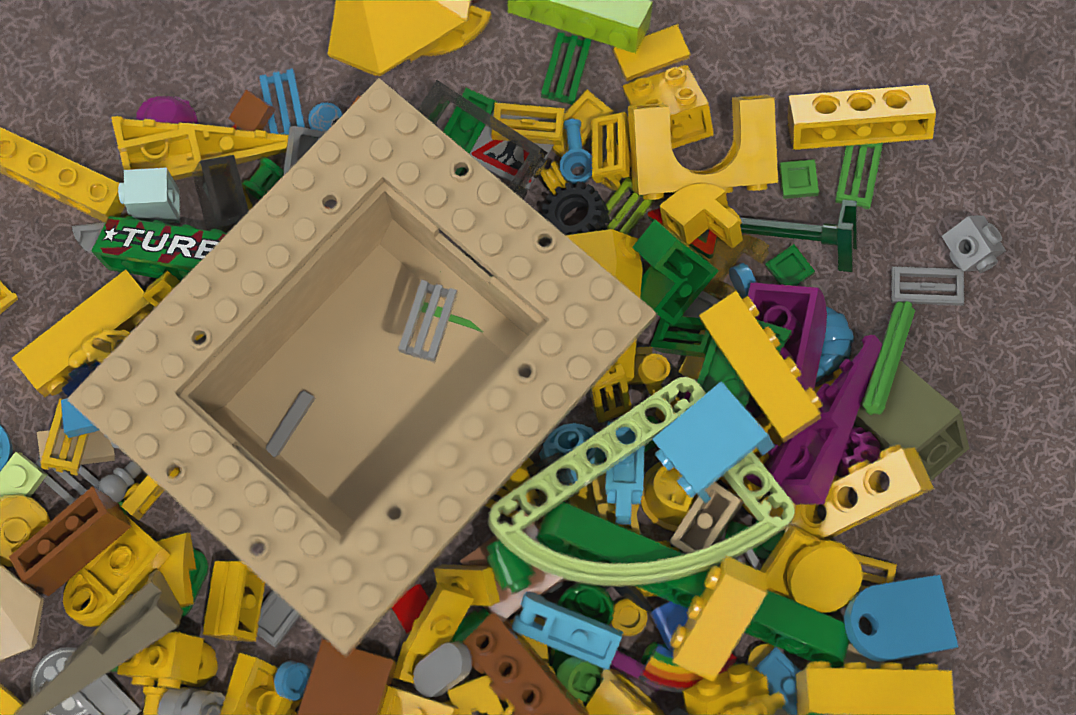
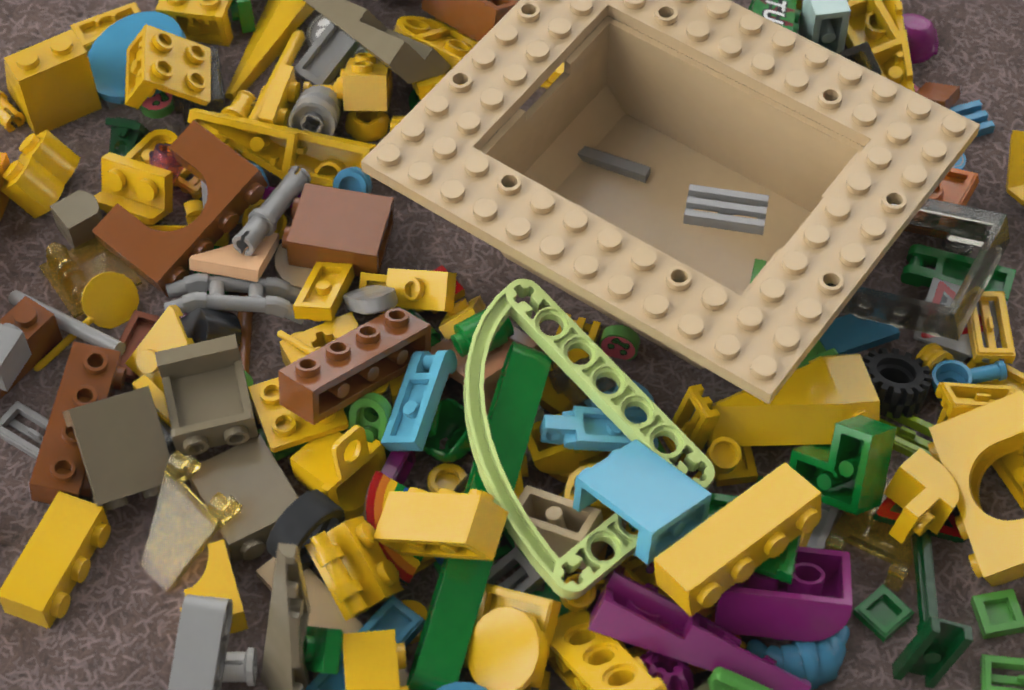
camera: 80 degrees right, 20 degrees down
dark azure tile [729,263,757,299] -> none

